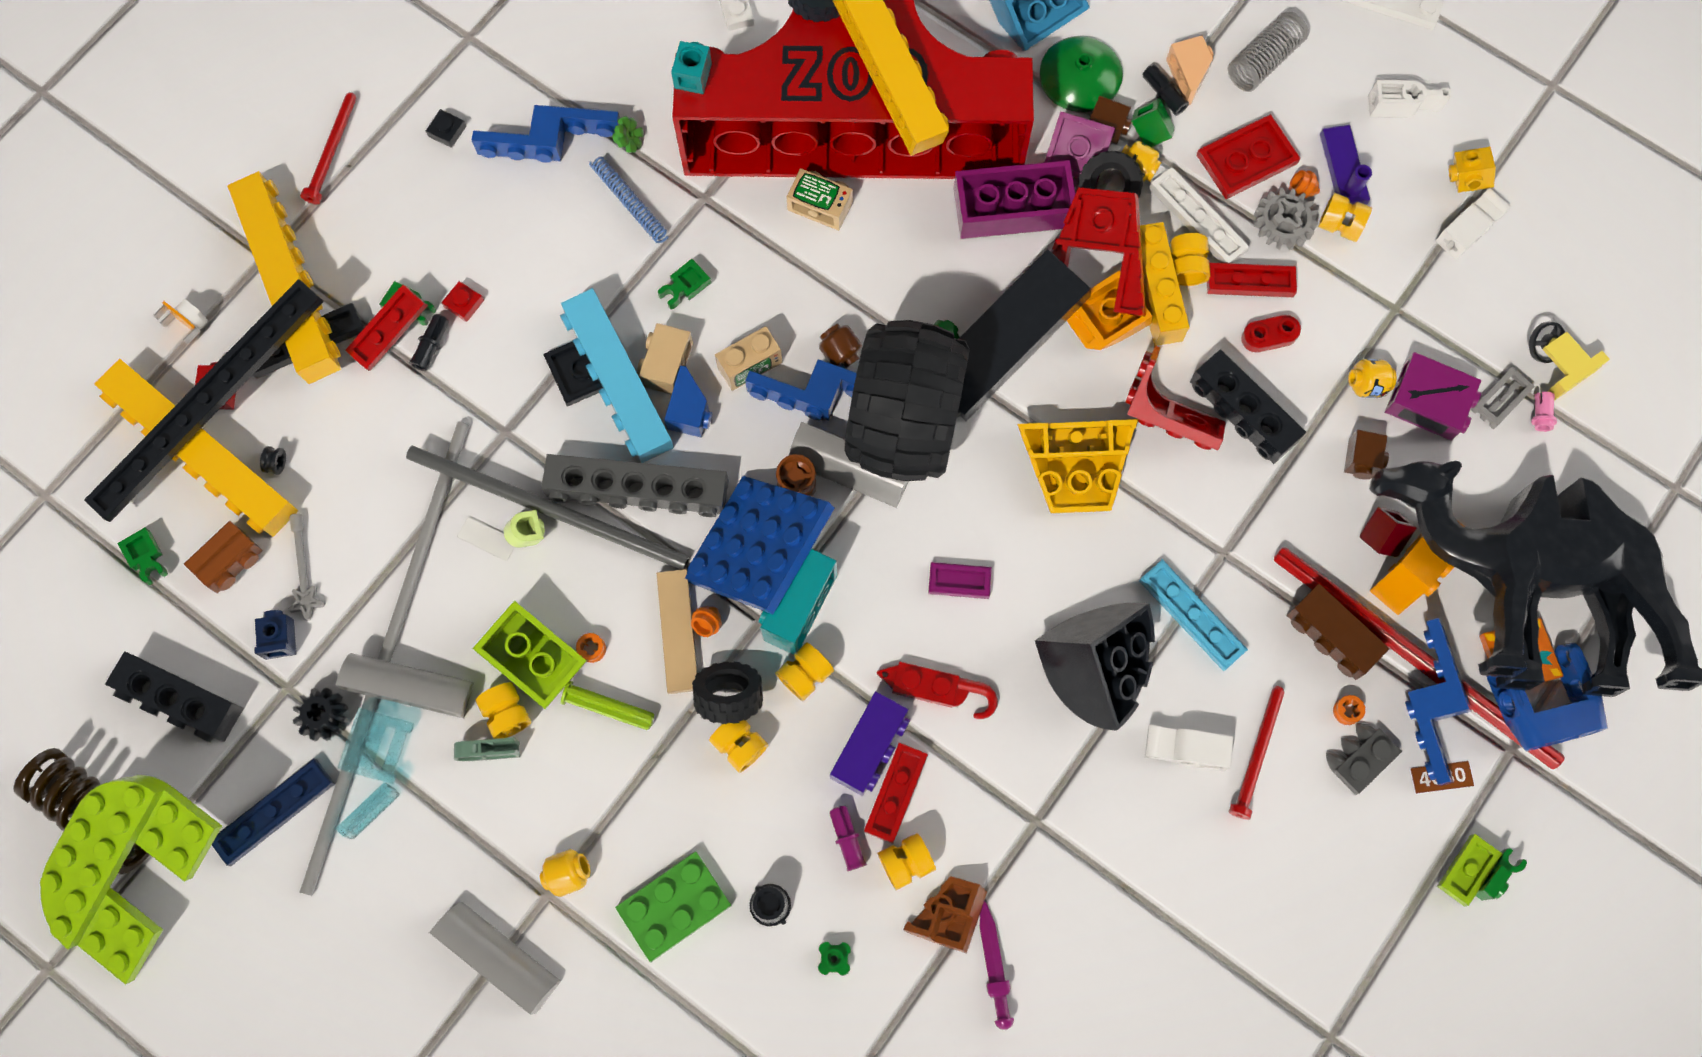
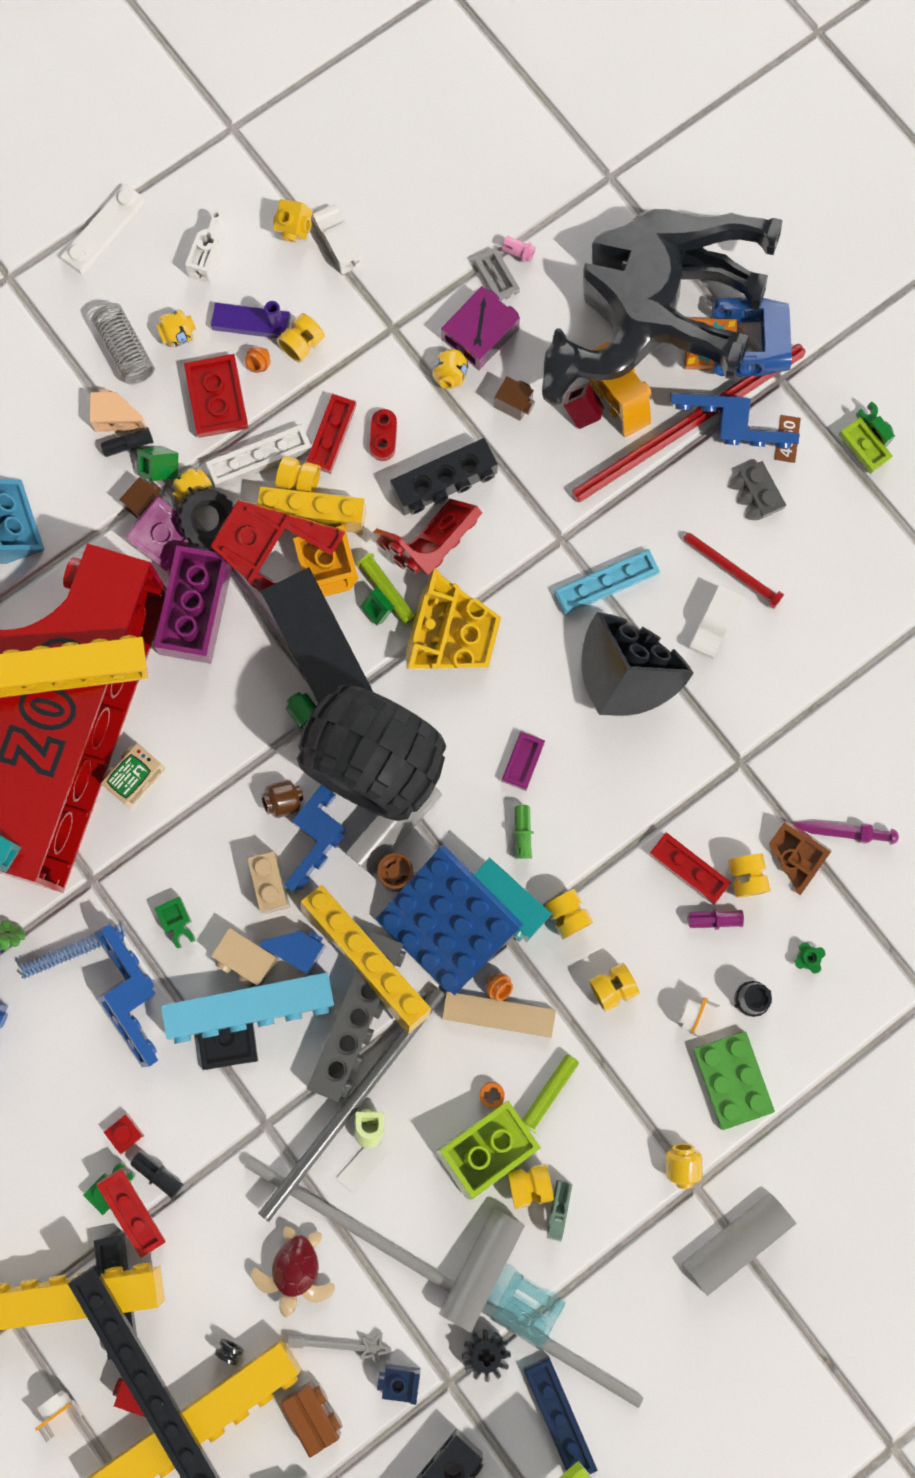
camera: 75 degrees left, 5 degrees up
clear light blue tile [335,782,400,839] -> none
black tyre [692,661,763,724] -> none
dark purple brick [830,691,911,796] -> none
red plate [876,661,998,719] -> none
green dish [1039,36,1123,112] -> none
light grey gear [1254,188,1319,250] -> none
reddish brown brick [1286,584,1390,680] -> none
orange bush [1333,695,1365,725] -> none
light yellow piece [1529,322,1610,401] -> none
none -> blue bracket [95,924,158,1067]
none -> yellow head [156,309,196,348]
none -> animal [251,1226,335,1318]
none -> yellow arch [301,885,431,1034]
none -> lime axle [356,553,415,625]
none -> green plate [360,588,395,626]
none -> bright green axle [512,805,534,859]
none -> white piece [678,997,720,1040]

